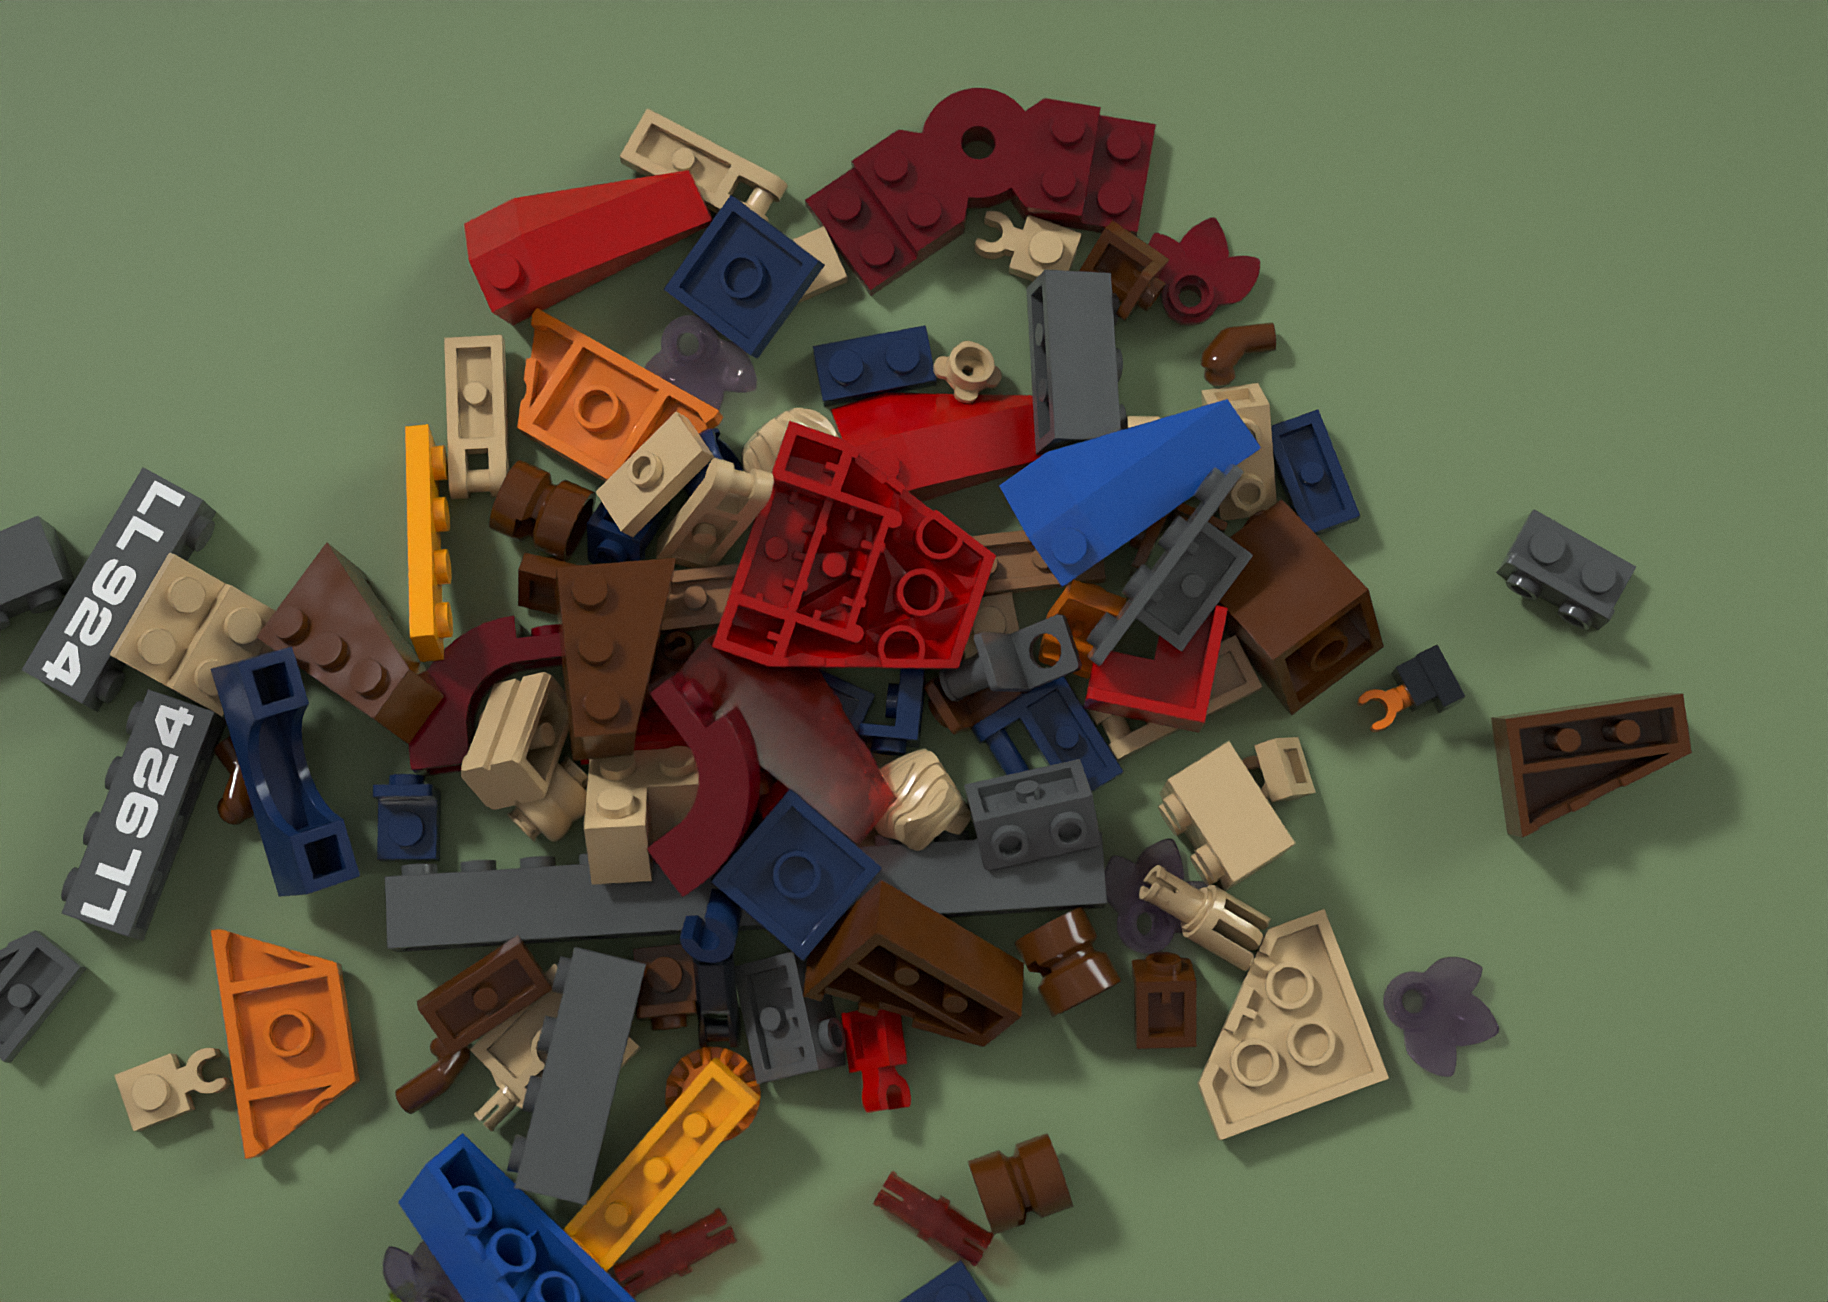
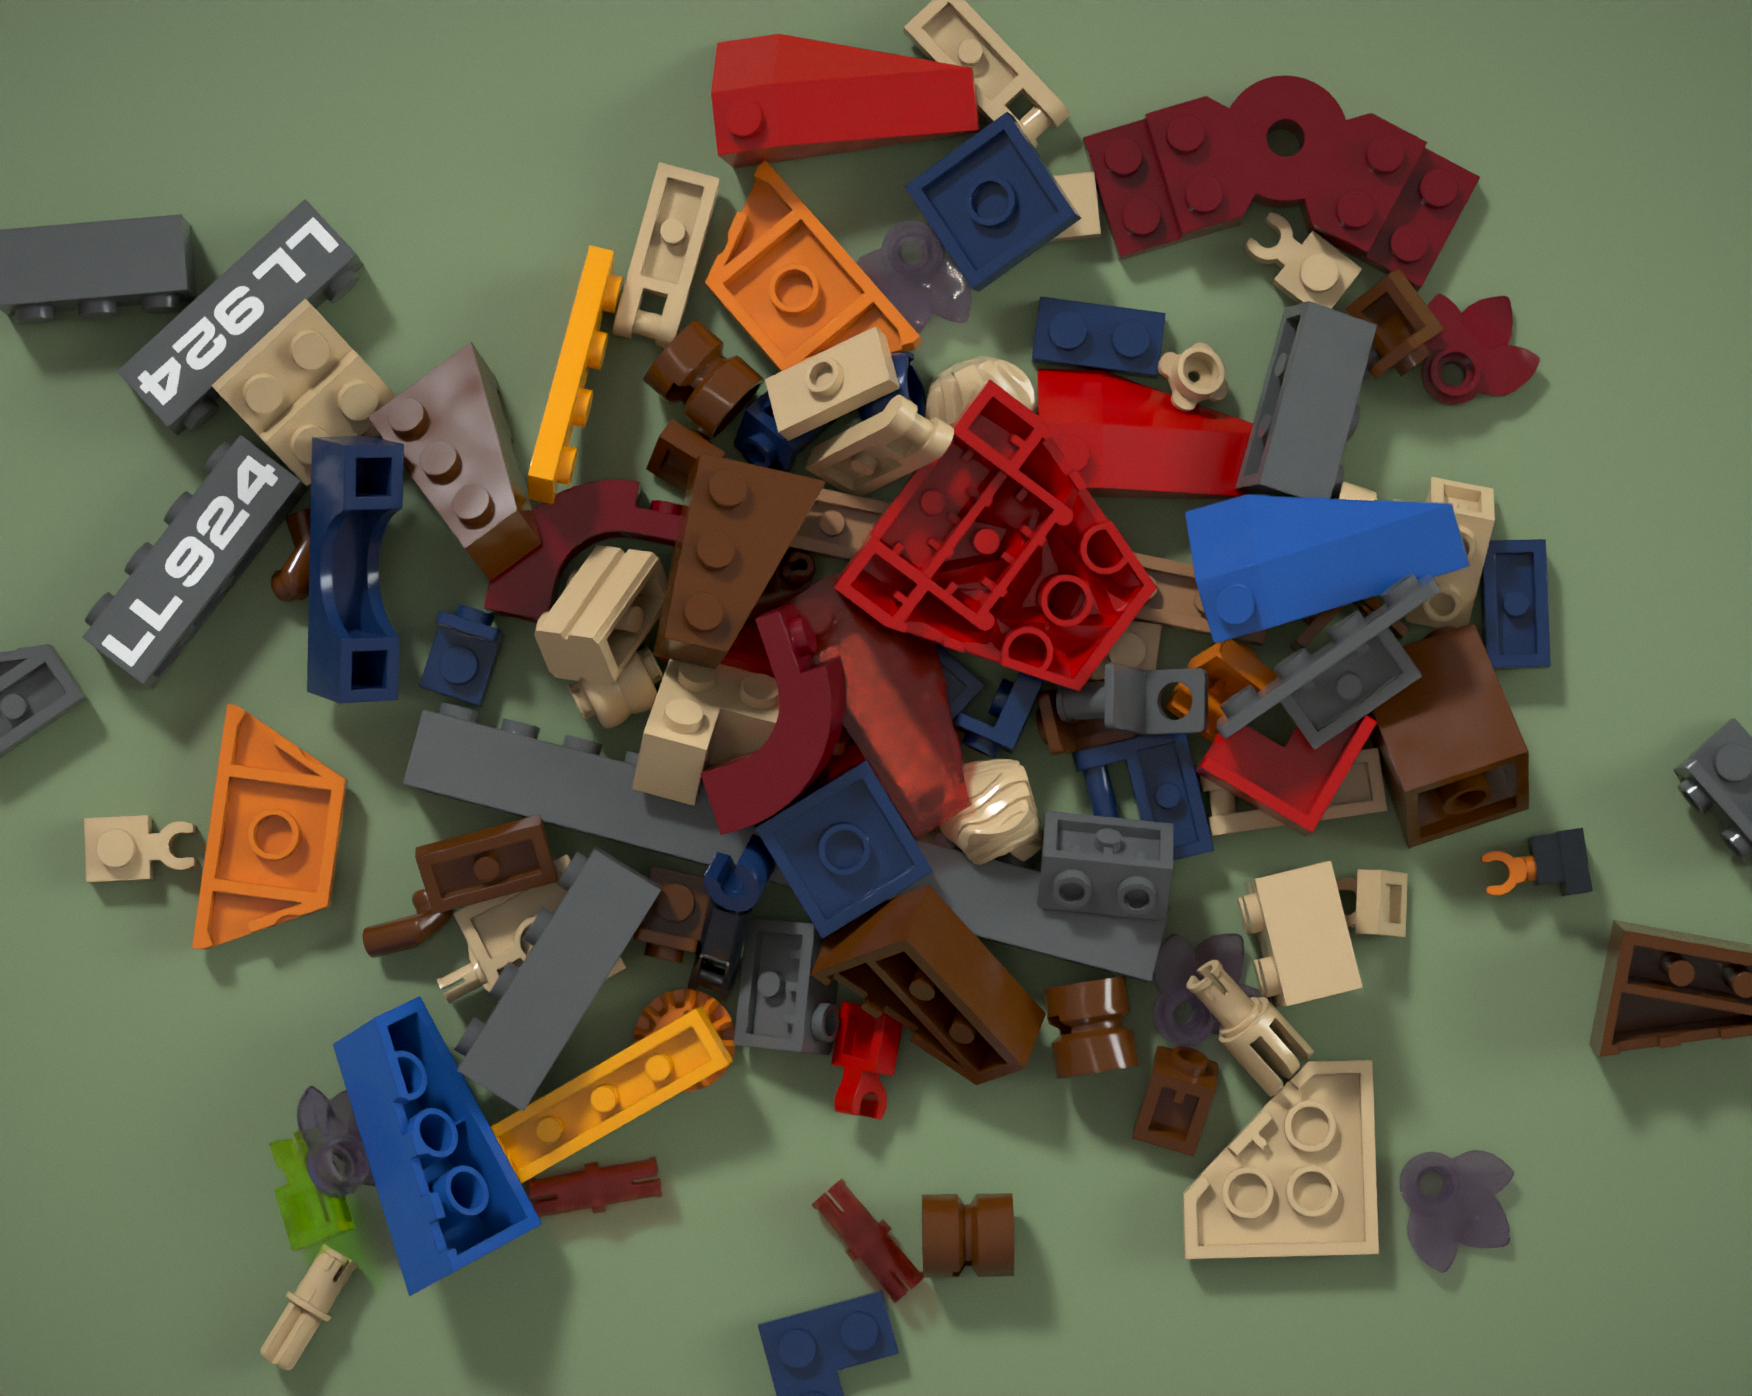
camera: 15 degrees right, 5 degrees up
reddish brown arm [1201,322,1276,386] -> none

